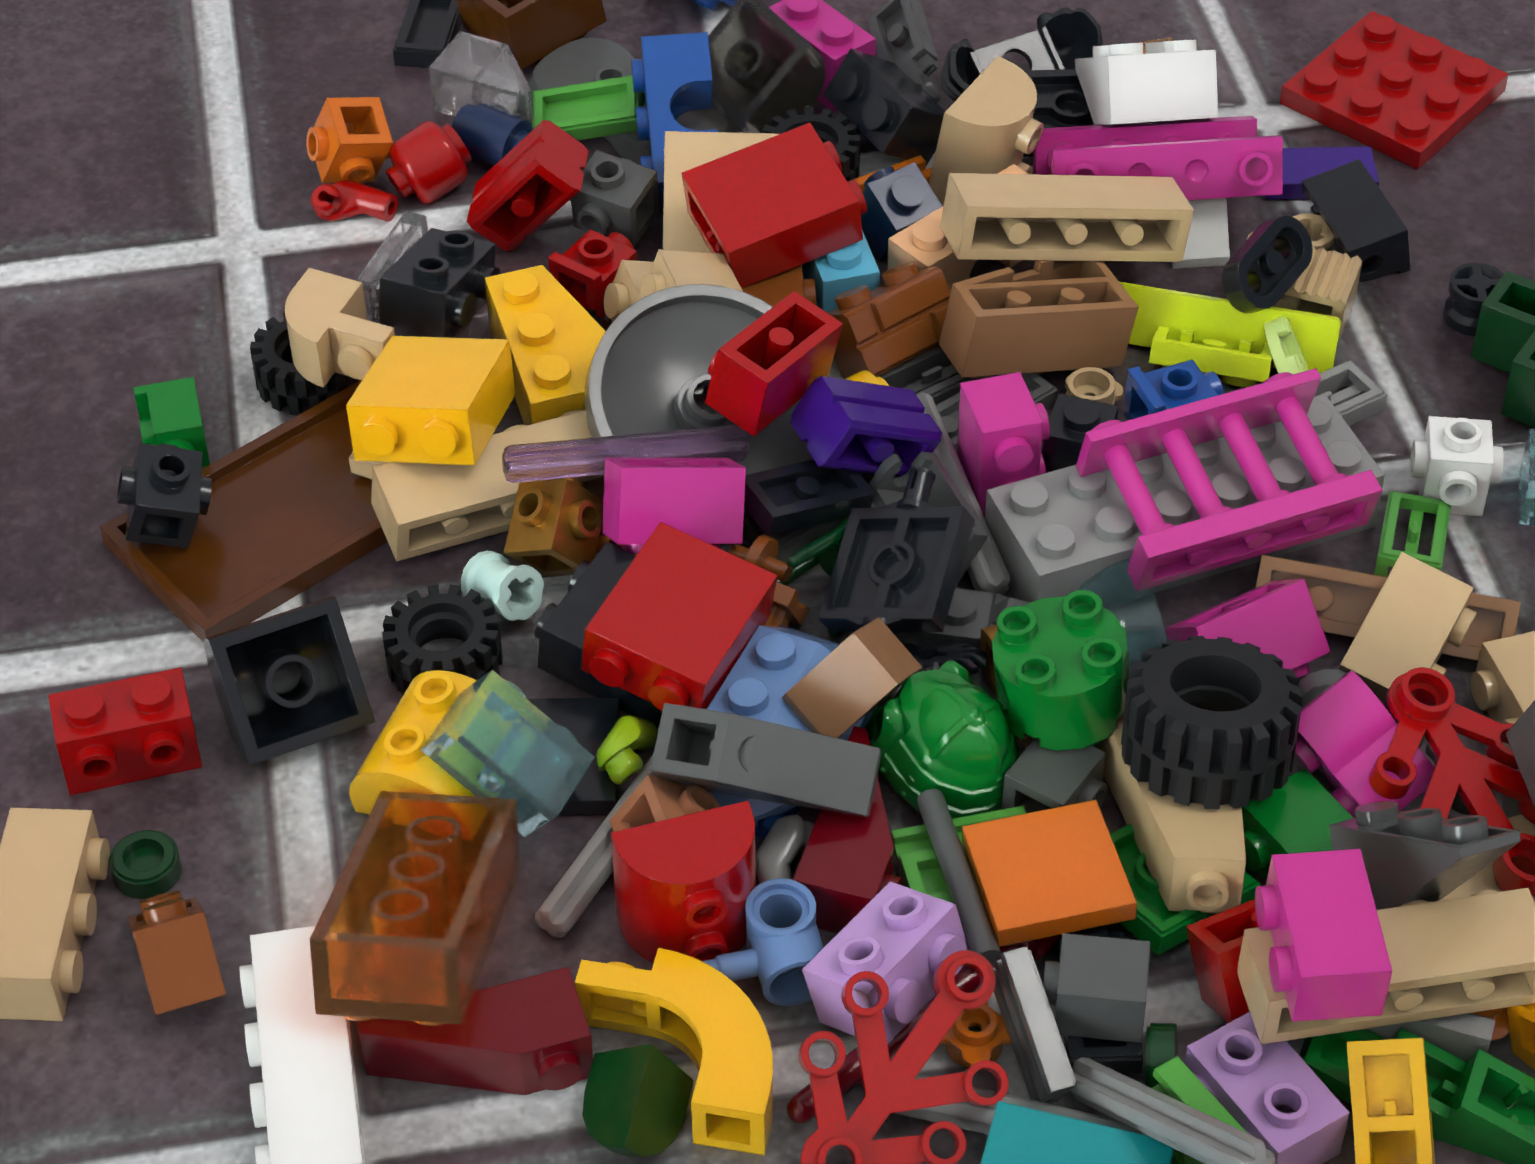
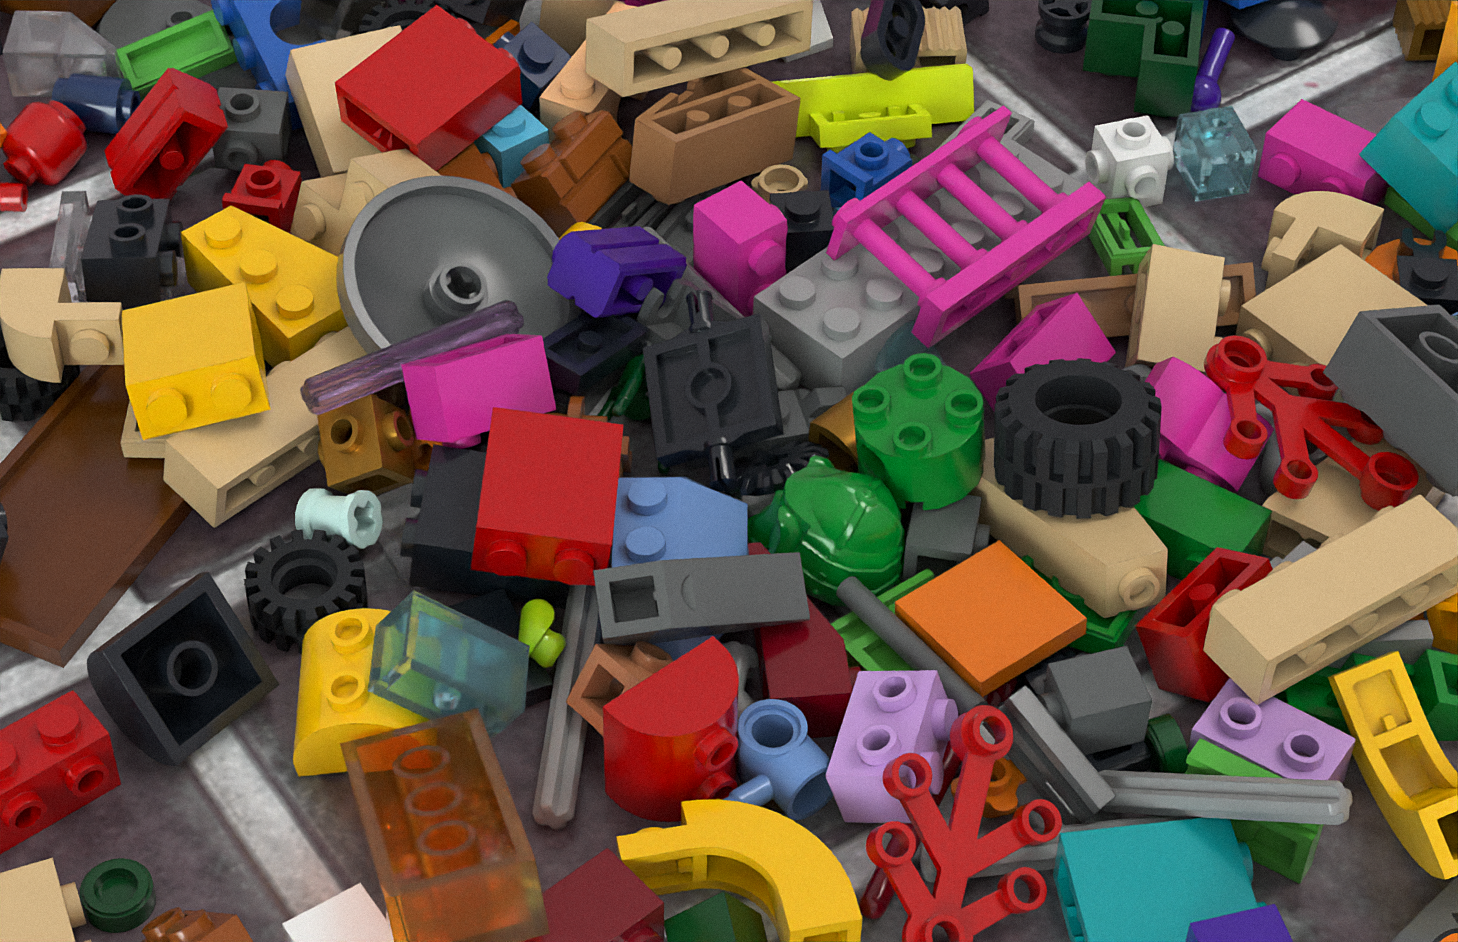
camera: 25 degrees left, 0 degrees up
red brick [705,291,843,437] -> none
medium nougat slope [782,617,922,738] -> none
dark pink brick [1255,849,1392,1022] -> none
yellowish green tile [1264,316,1308,375] -> none
dark grey slope [1329,801,1521,910] -> none

